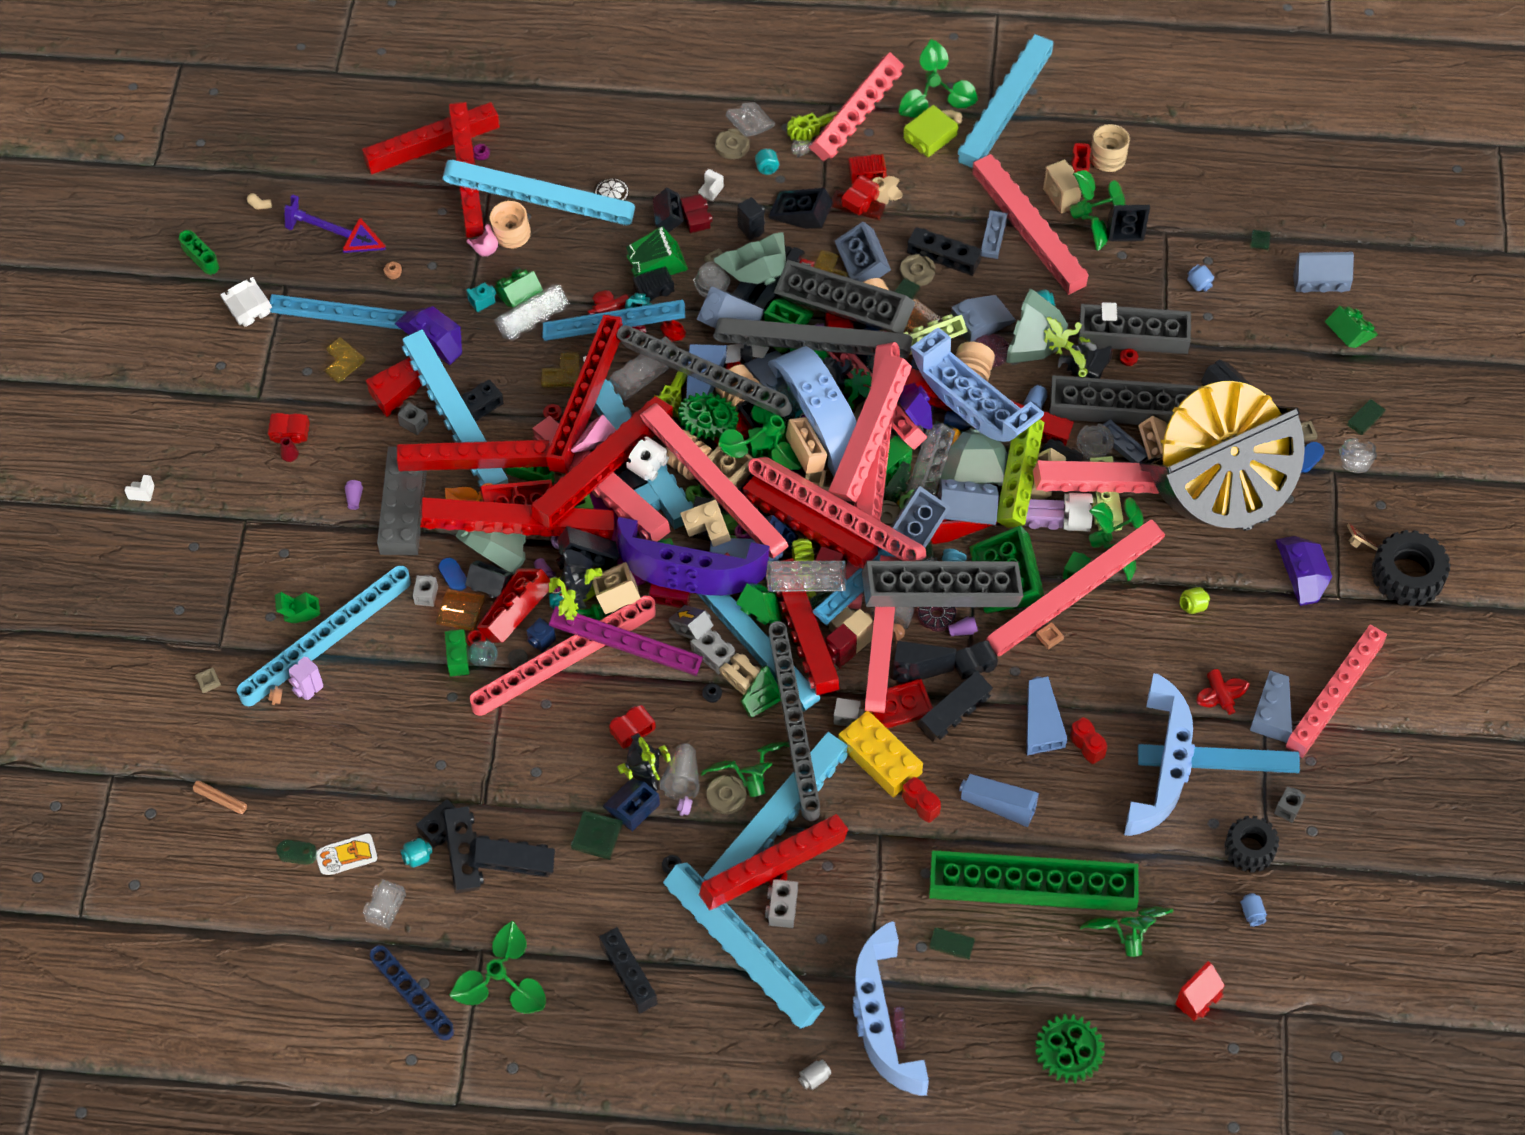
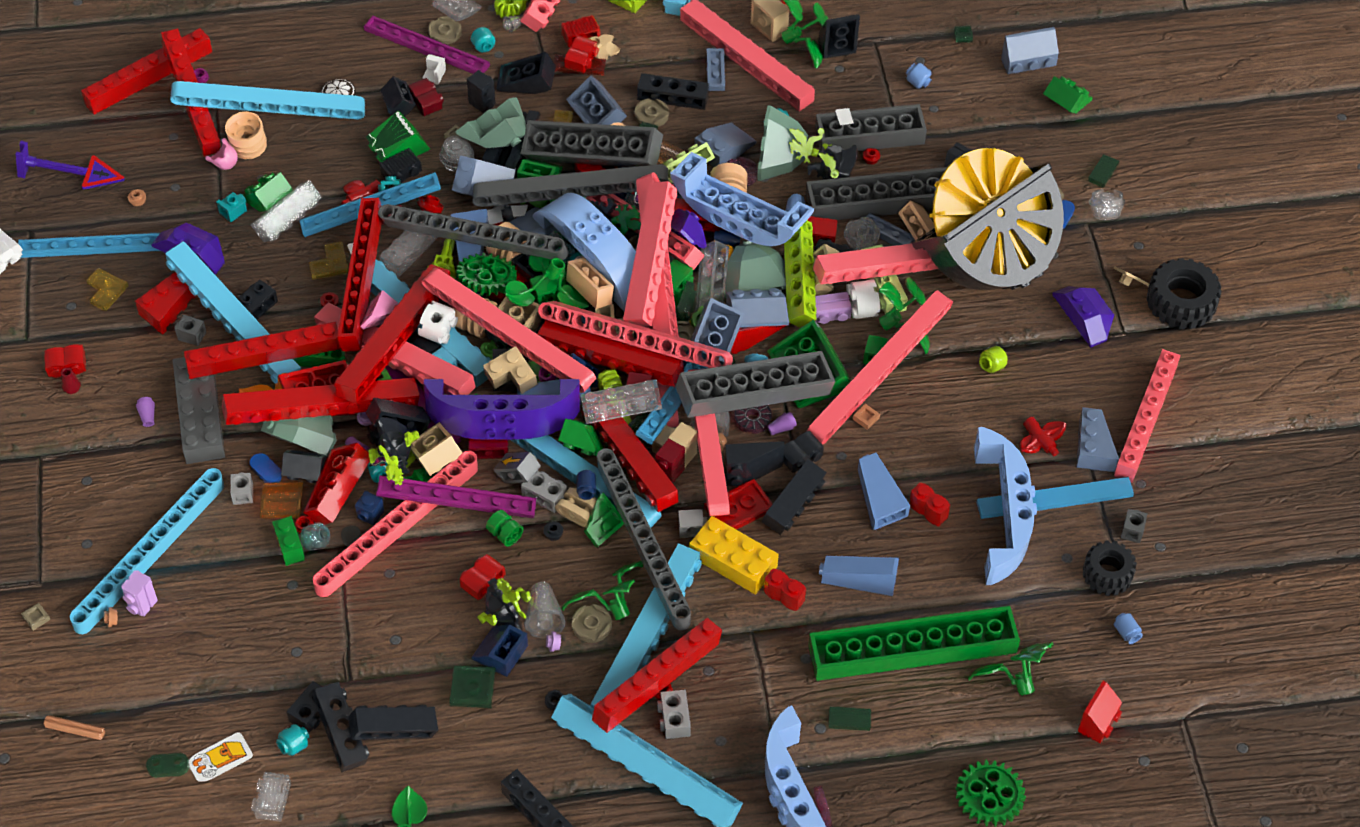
camera: 15 degrees left, 5 degrees down
green brick [275,592,320,623] -> none
none -> magenta tile [364,16,490,74]
none -> green wheel [486,510,524,547]
none -> dark blue brick [576,470,596,500]

